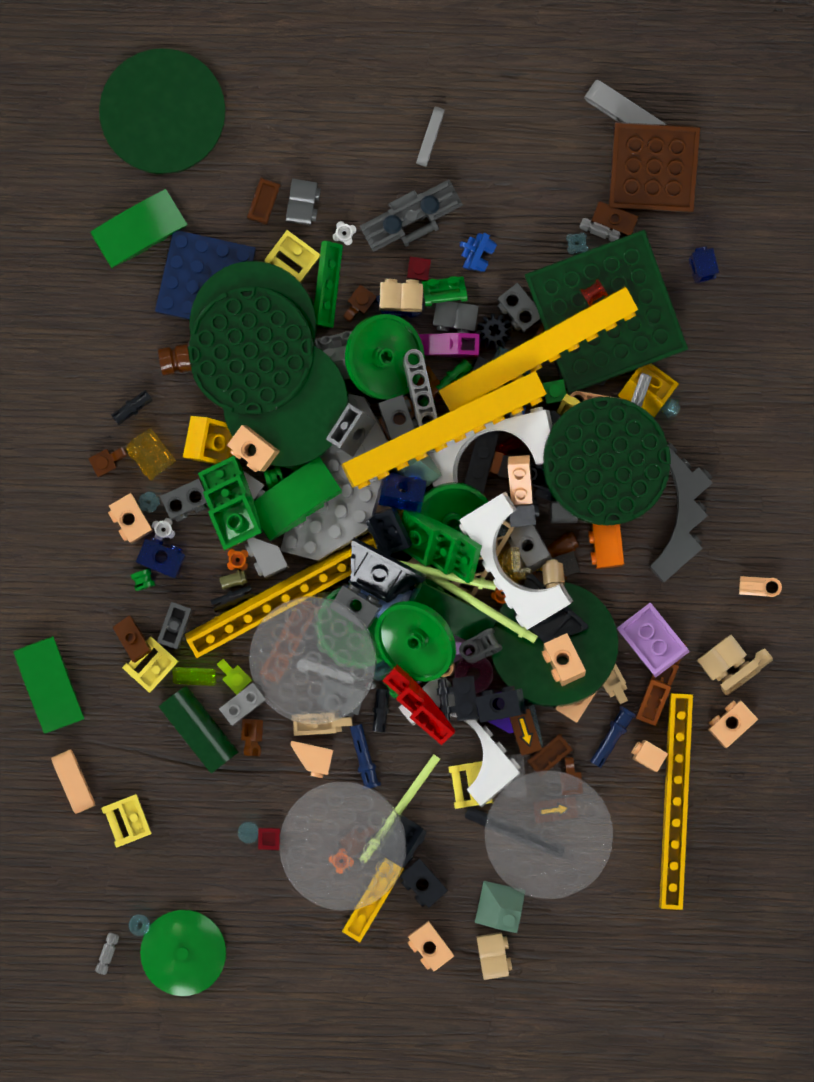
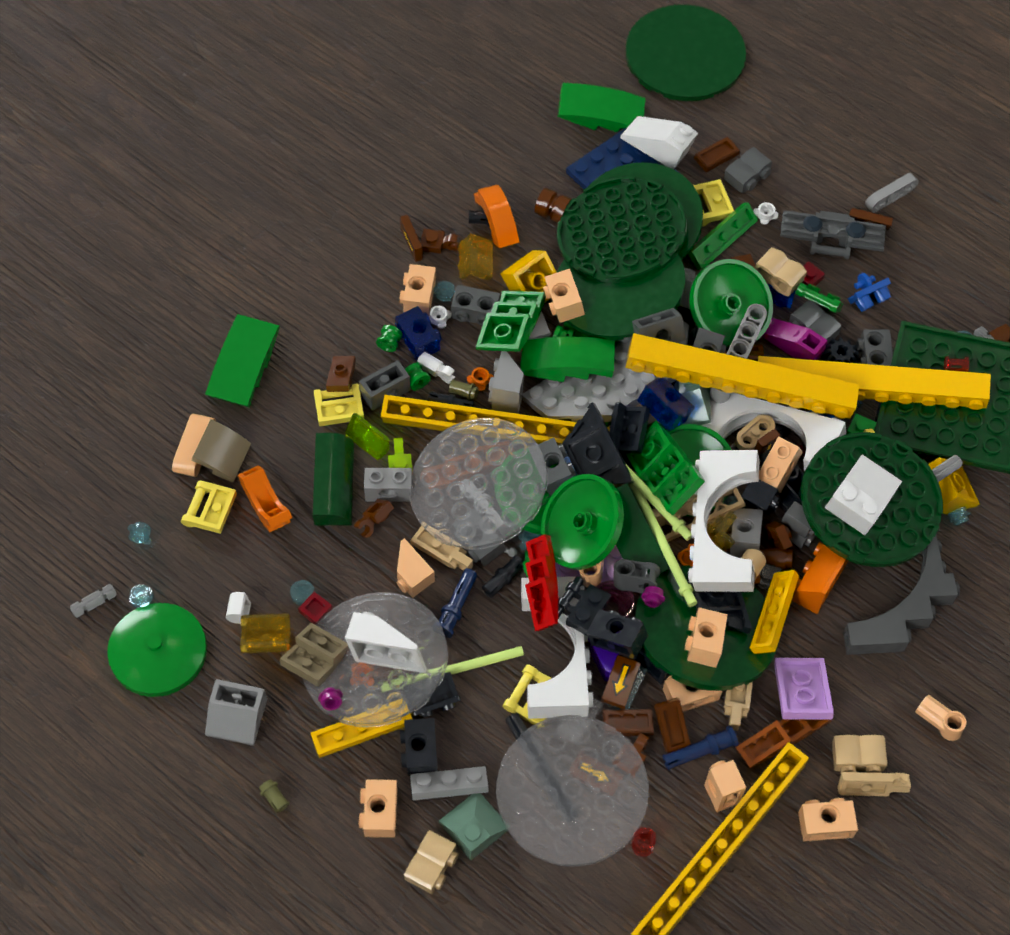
camera: 35 degrees right, 25 degrees down
none -> clear light blue plate [127,522,151,544]
none -> dark tan slope [192,419,251,483]
none -> light grey slope [205,679,267,746]
none -> white brick [226,592,251,624]
none -> orange arch [237,465,293,532]
none -> clear yellow bracket [240,614,291,653]
none -> olive pin [259,779,290,813]
none -> dark tan slope [280,623,349,687]
none -> magenta plate [318,687,343,711]
none -> white slope [345,612,427,673]
none -> reddish brown tile [400,215,423,262]
none -> green wheel [405,362,430,391]
none -> light grey plate [410,766,488,800]
none -> white bar [417,352,455,384]
none -> orange arch [474,184,520,248]
none -> white slope [620,116,698,169]
none -> clear red bush [631,827,656,857]
none -> magenta plate [641,586,665,608]
none -> reddish brown tile [654,697,691,753]
none -> tan plate [736,414,775,450]
none -> yellow plate [750,570,799,654]
none -> reddish brown plate [762,521,793,550]
none -> white slope [825,455,902,535]
none -> reddish brown plate [849,208,893,230]

